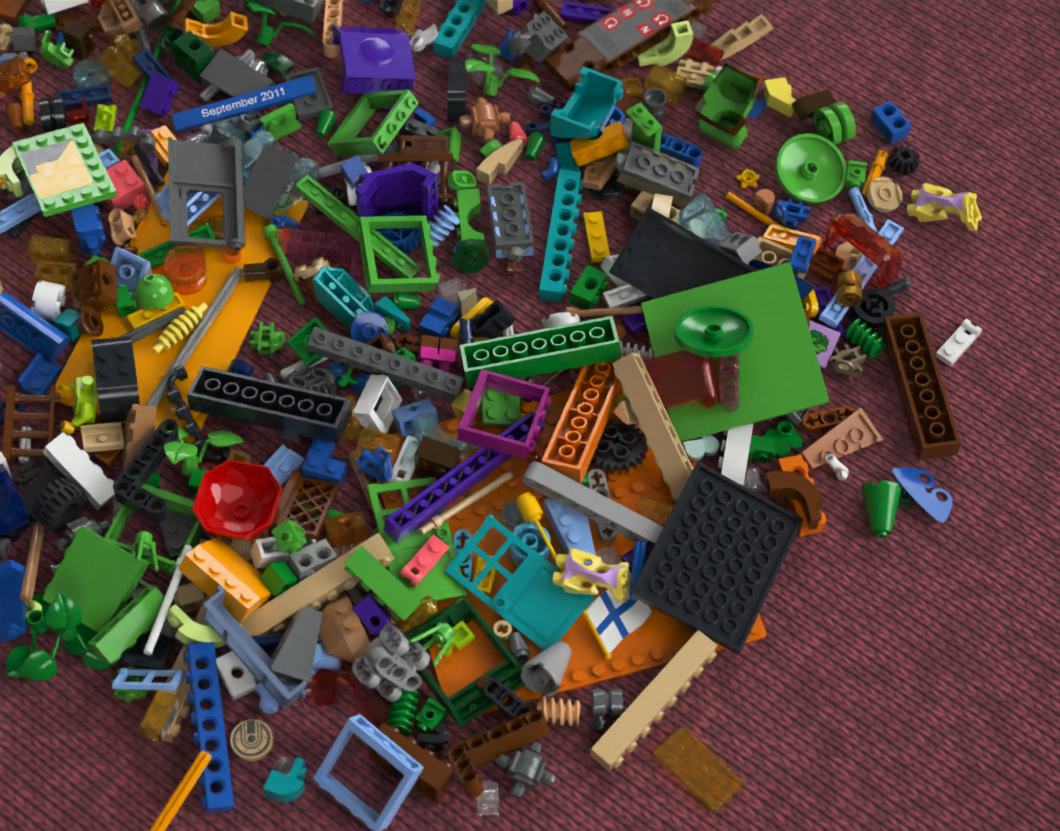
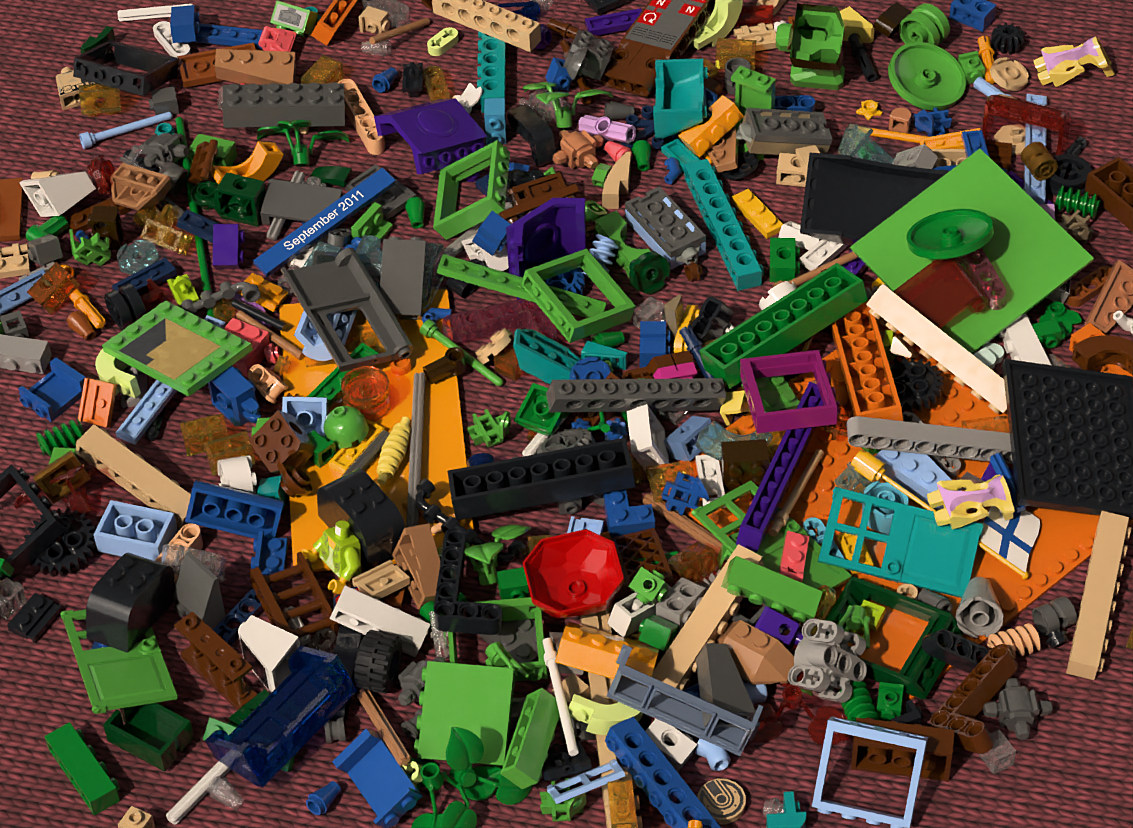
camera: 20 degrees left, 10 degrees down
none -> dark azure brick [484,98,507,145]
none -> lavender piece [578,115,636,143]
none -> black pin [848,33,878,82]

